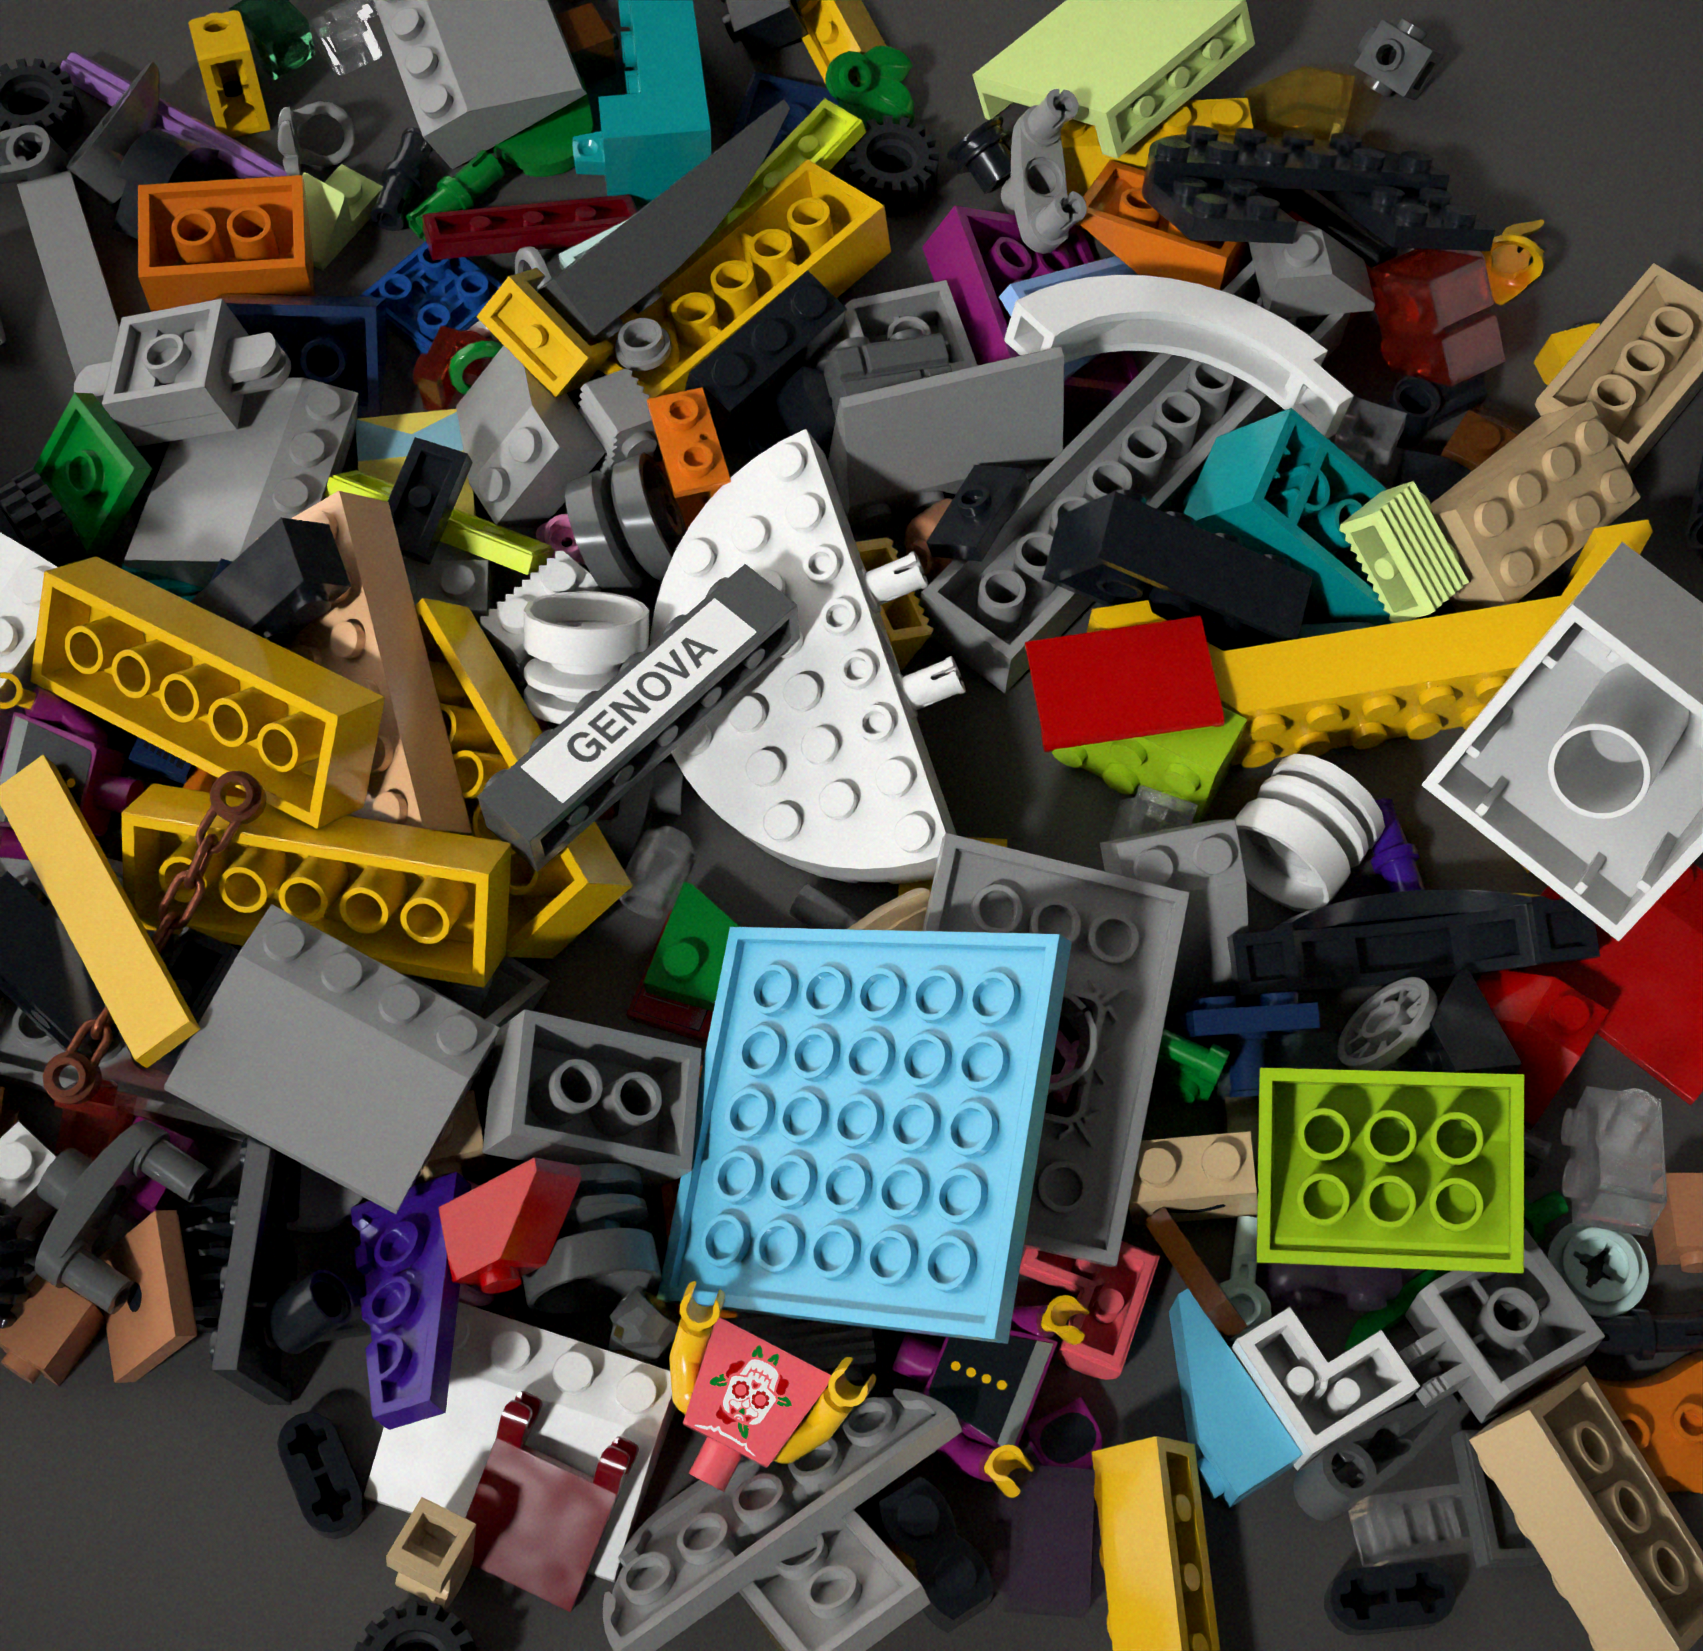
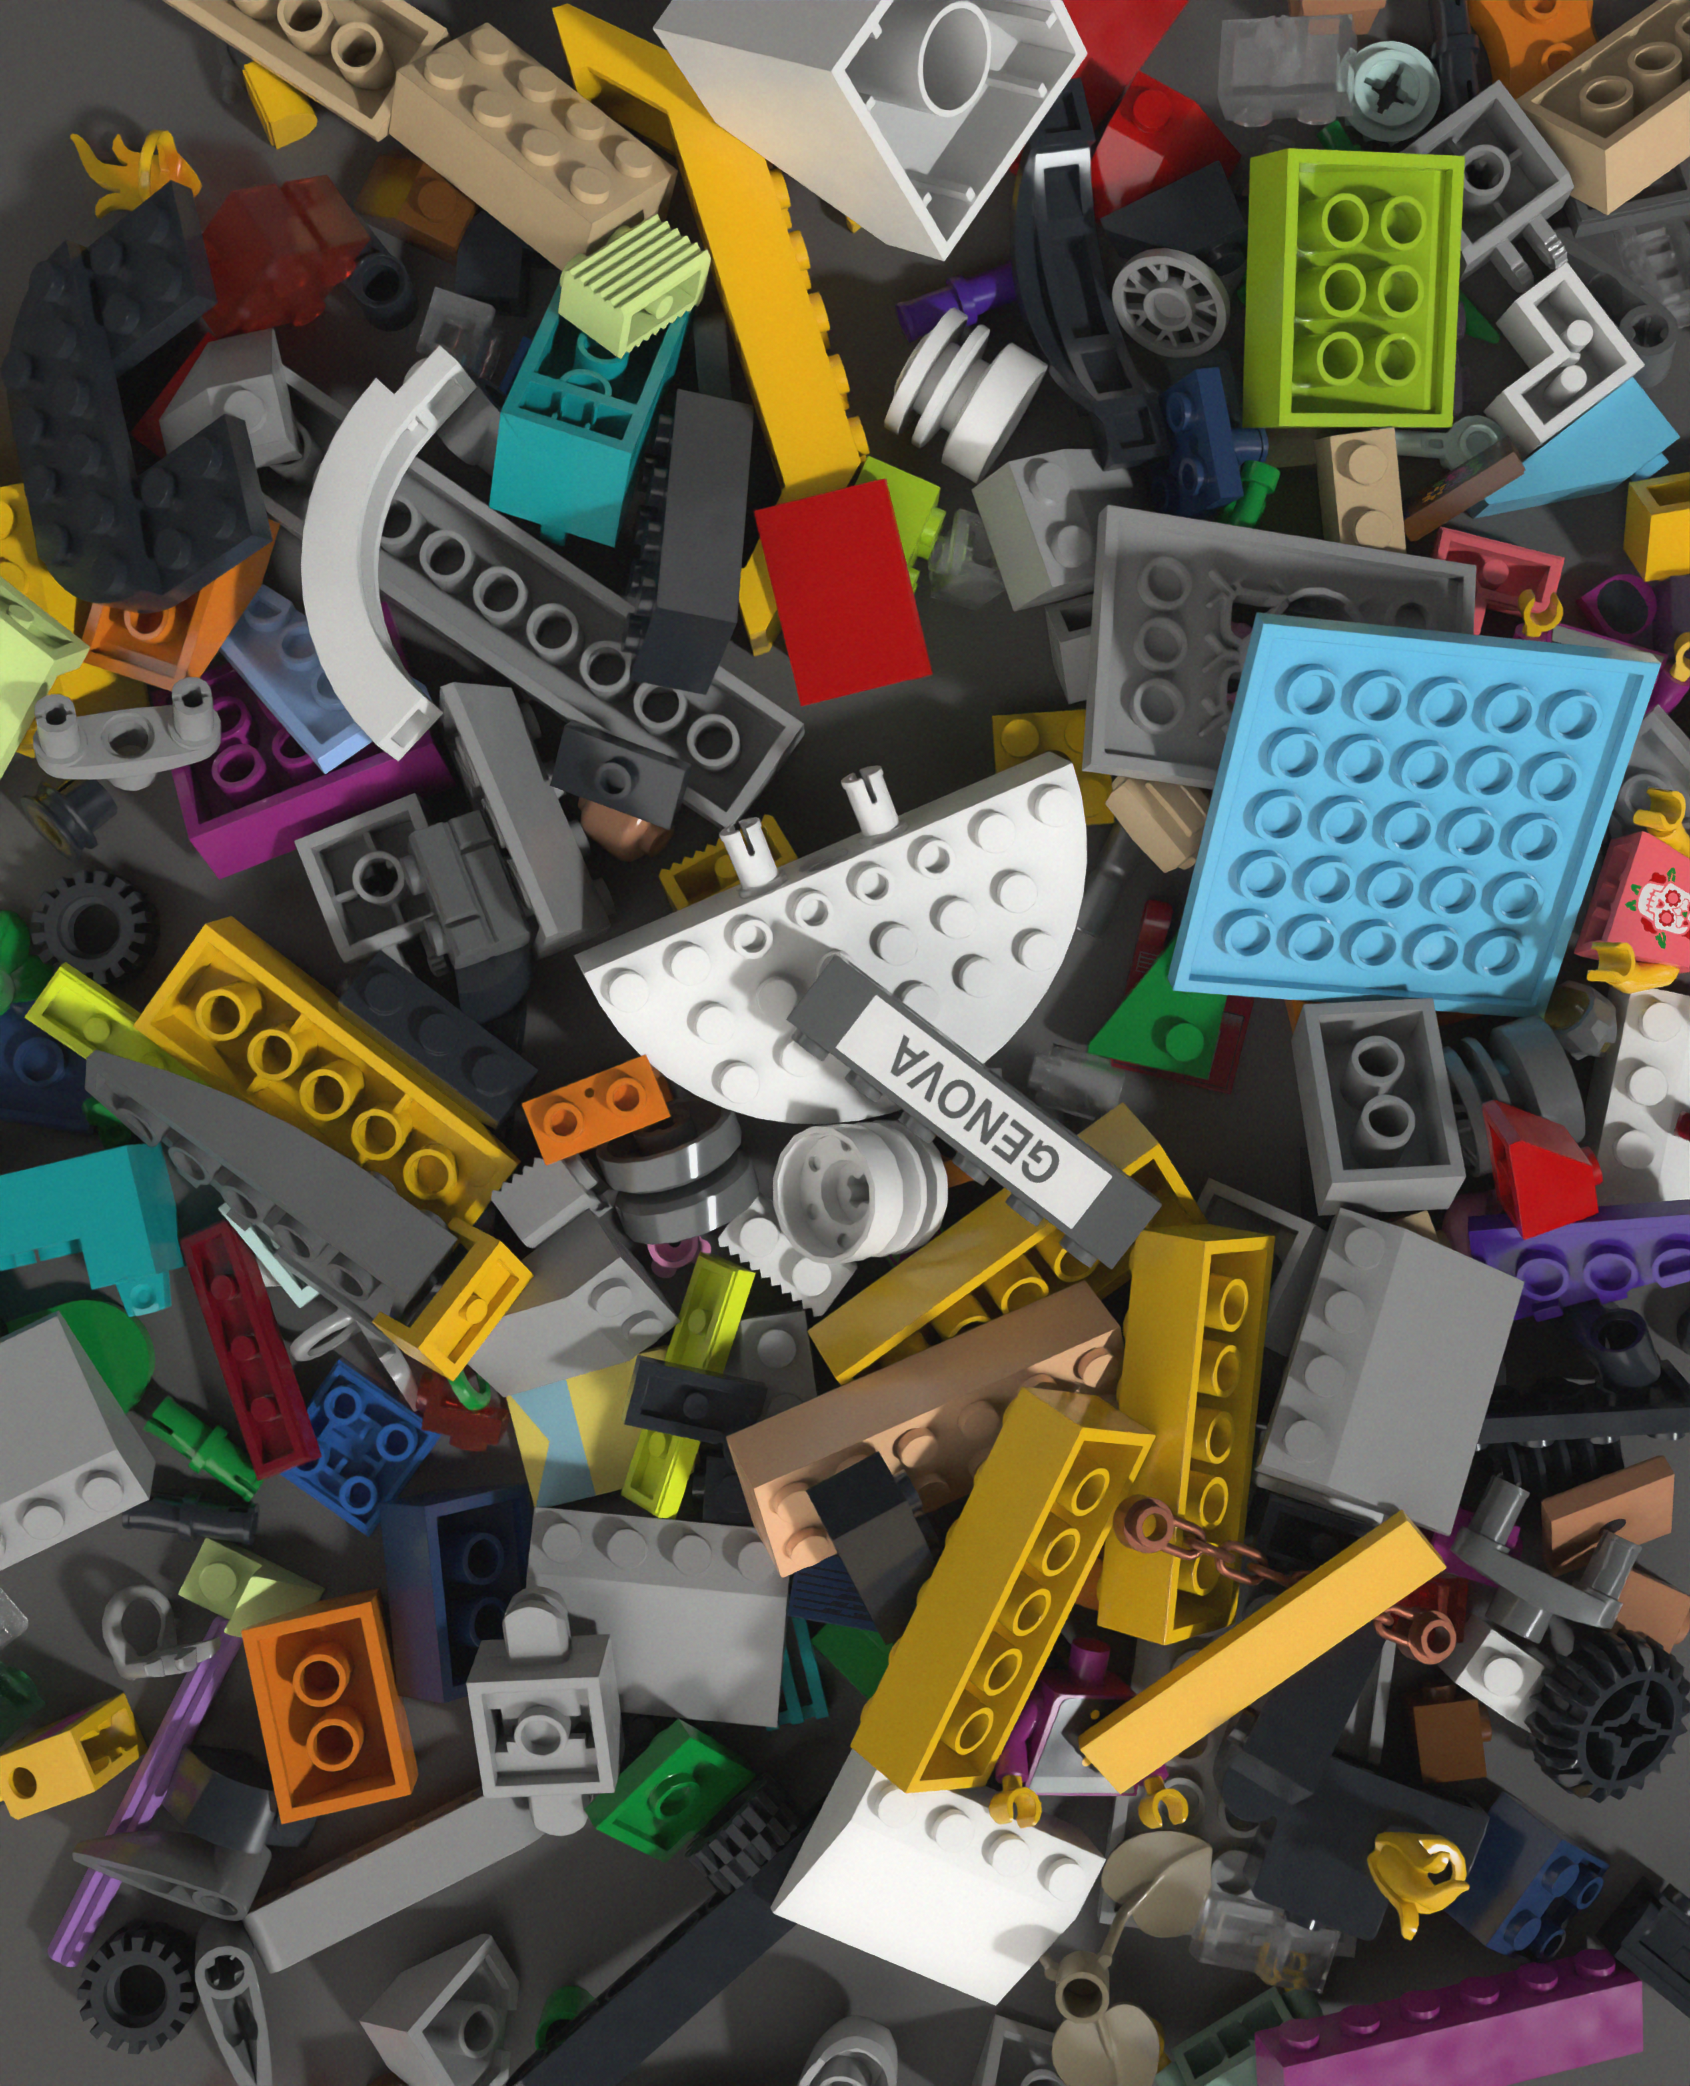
camera: 90 degrees left, 25 degrees up
light grey plate [615,318,672,371] -> none

